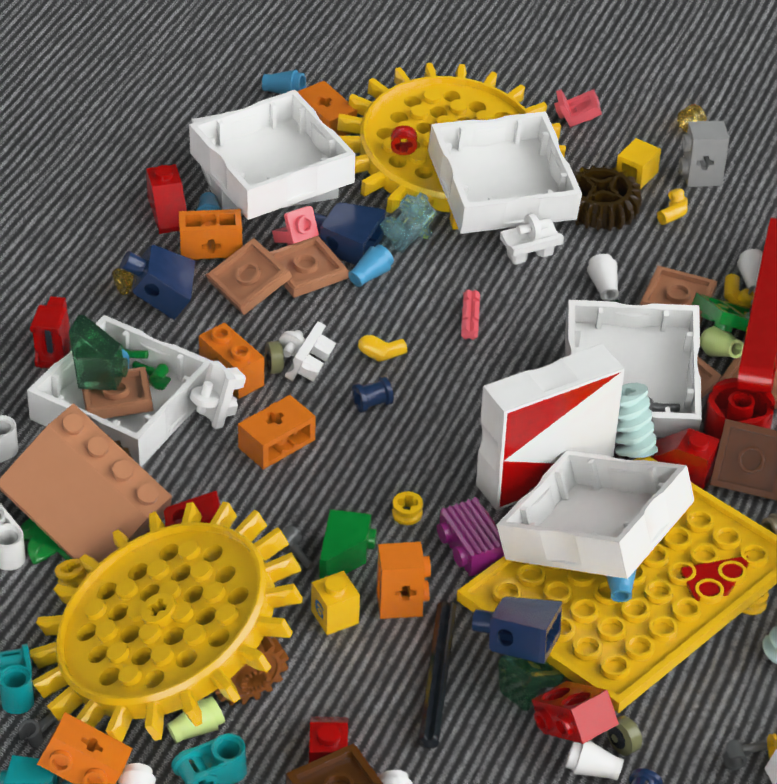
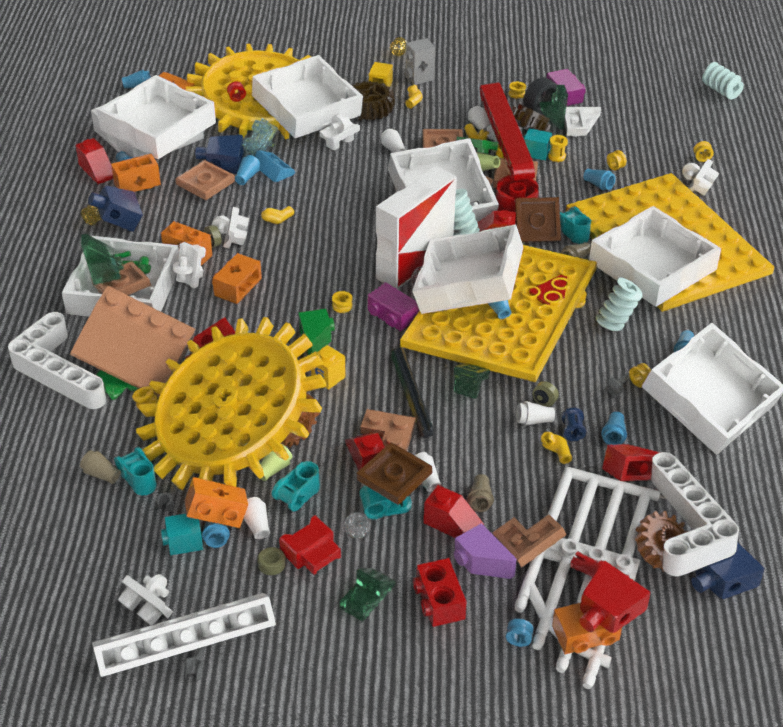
camera: 20 degrees left, 0 degrees up
red piece [30,296,71,368] -> none
nougat plate [206,238,292,315] -> none
coral bracket [272,206,319,246] -> none
dark blue bush [352,376,394,413] -> none
orange brick [376,541,431,619] -> none
coral axle [461,289,480,340] -> none
dark blue torso [472,597,562,664] -> none
red brick [532,681,619,744] -> none
coral bracket [554,89,602,128] -> none
none -> dark azure slope [255,150,295,182]
none -> nougat plate [361,409,416,451]

